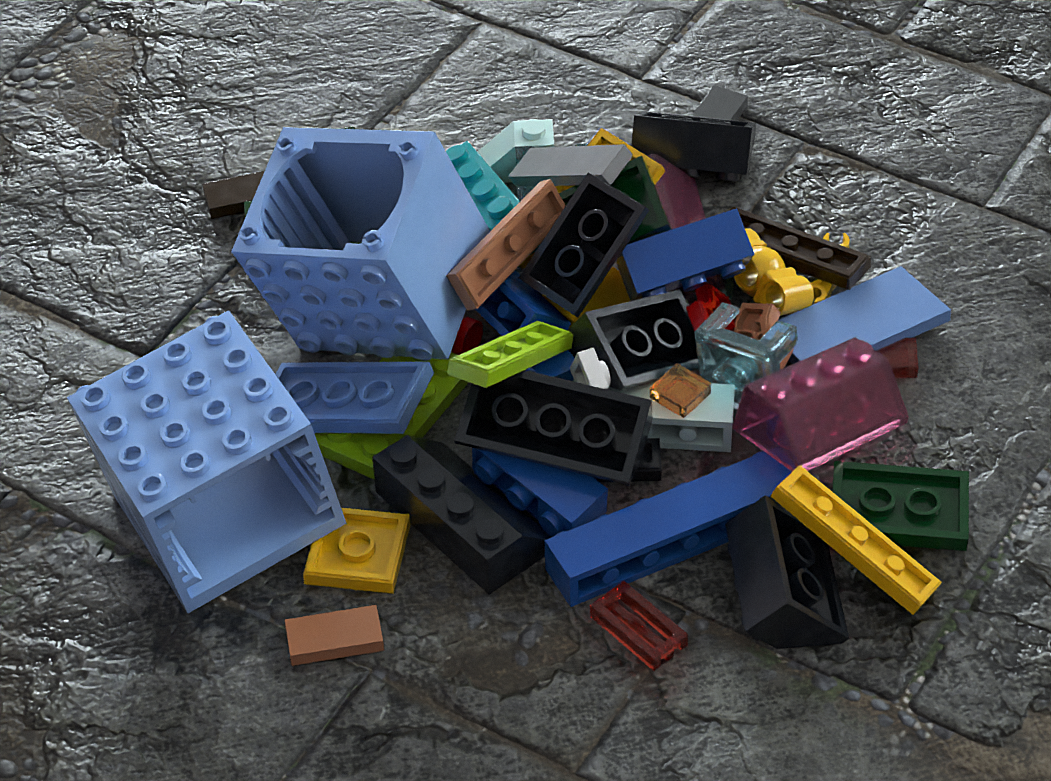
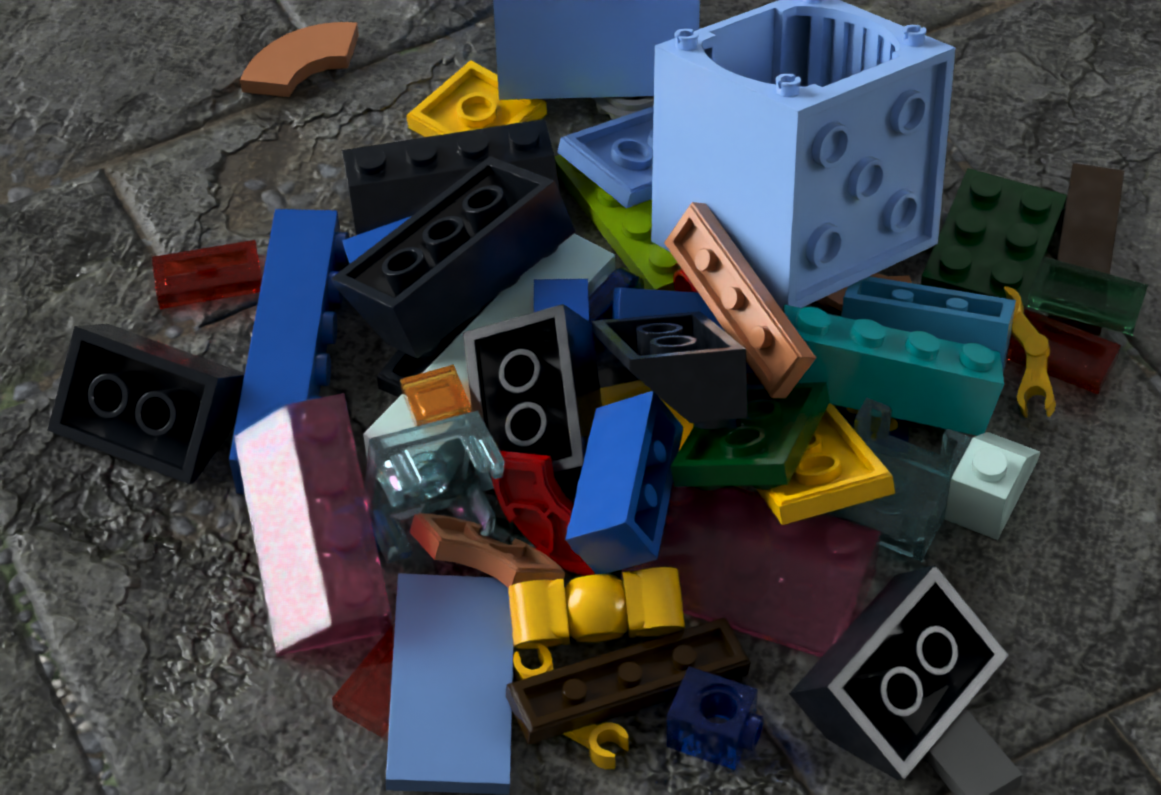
camera: 120 degrees right, 5 degrees up
nougat tile [285,605,384,666] -> none
lime tile [447,321,574,388] -> none
light grey tile [508,144,633,186] -> none
white plate [570,348,611,390] -> none
yellow tile [770,465,942,615] -> none
dark green plate [832,461,969,551] -> none
none -> nougat tile [240,22,359,97]
none -> clear blue brick [667,667,764,770]

